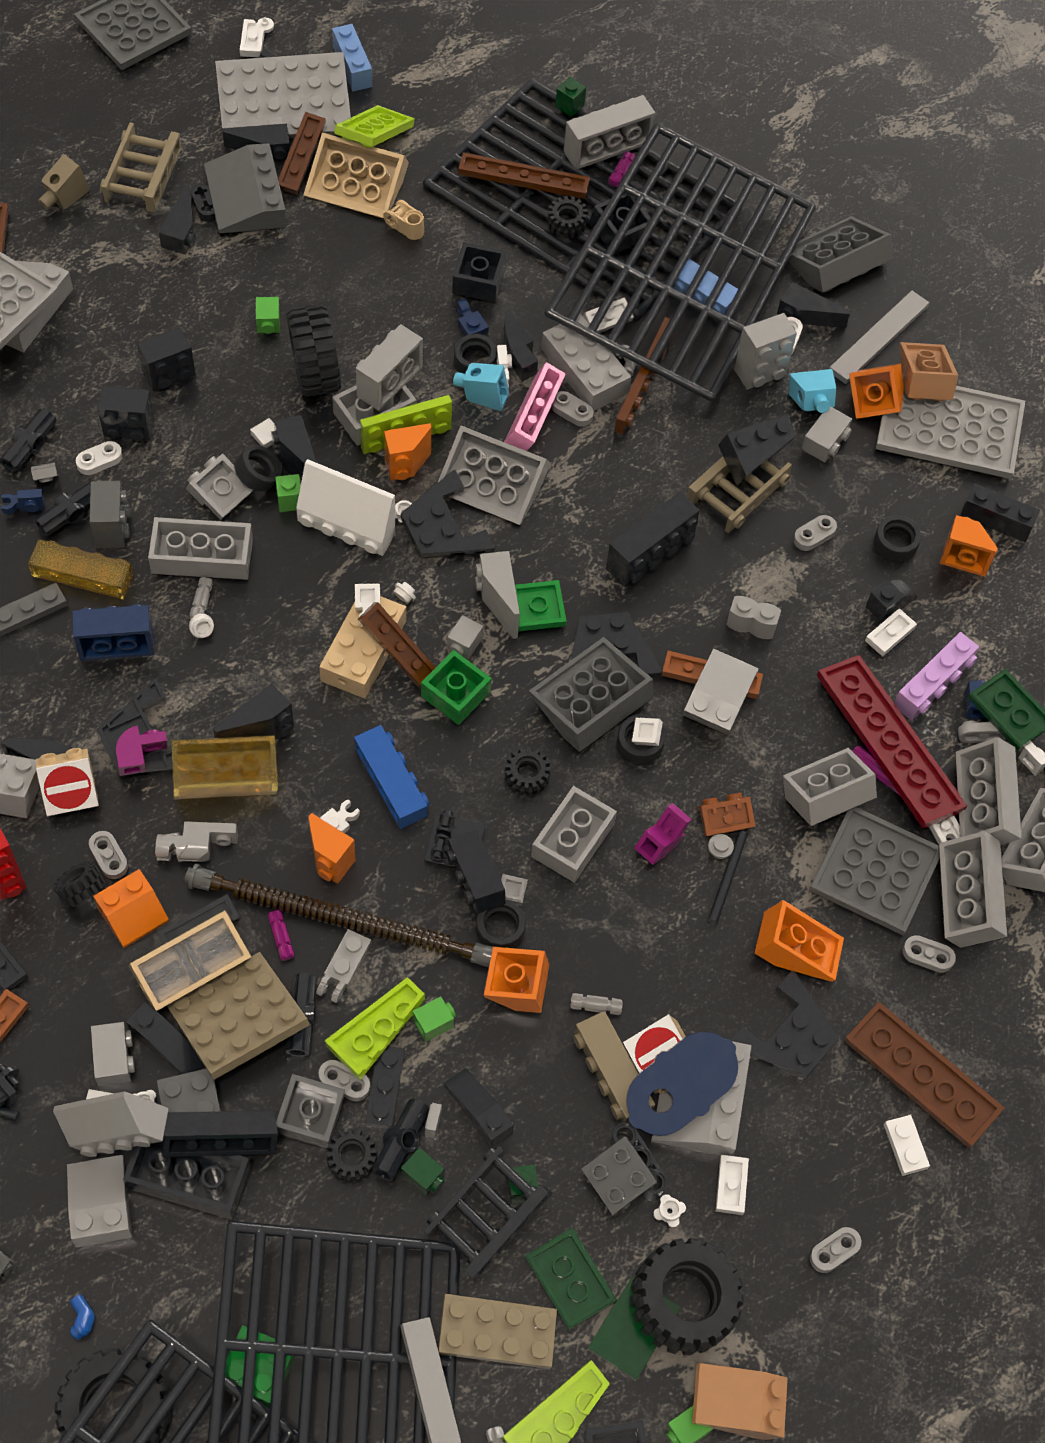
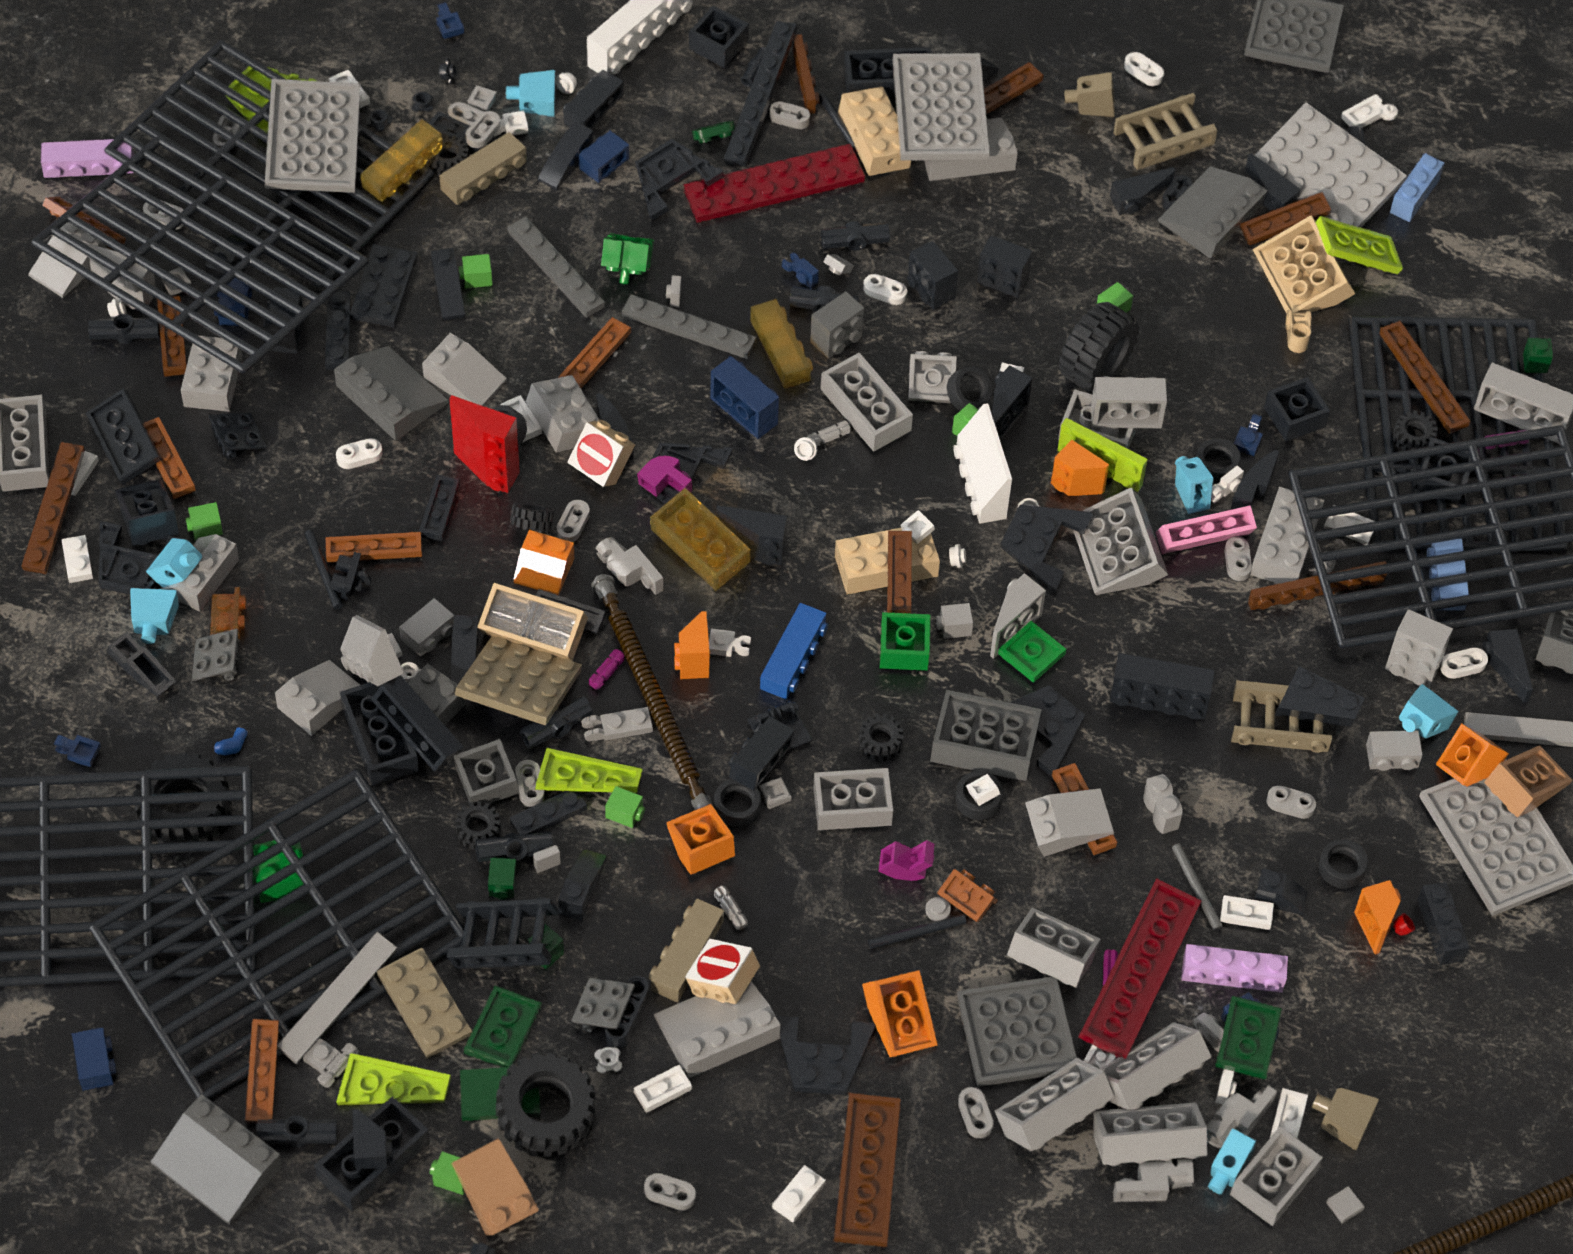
camera: 55 degrees right, 5 degrees down
dark blue piece [626,1032,738,1136] -> none
none -> white plate [1124,52,1164,86]
none -> dark grey bar [1172,843,1223,931]

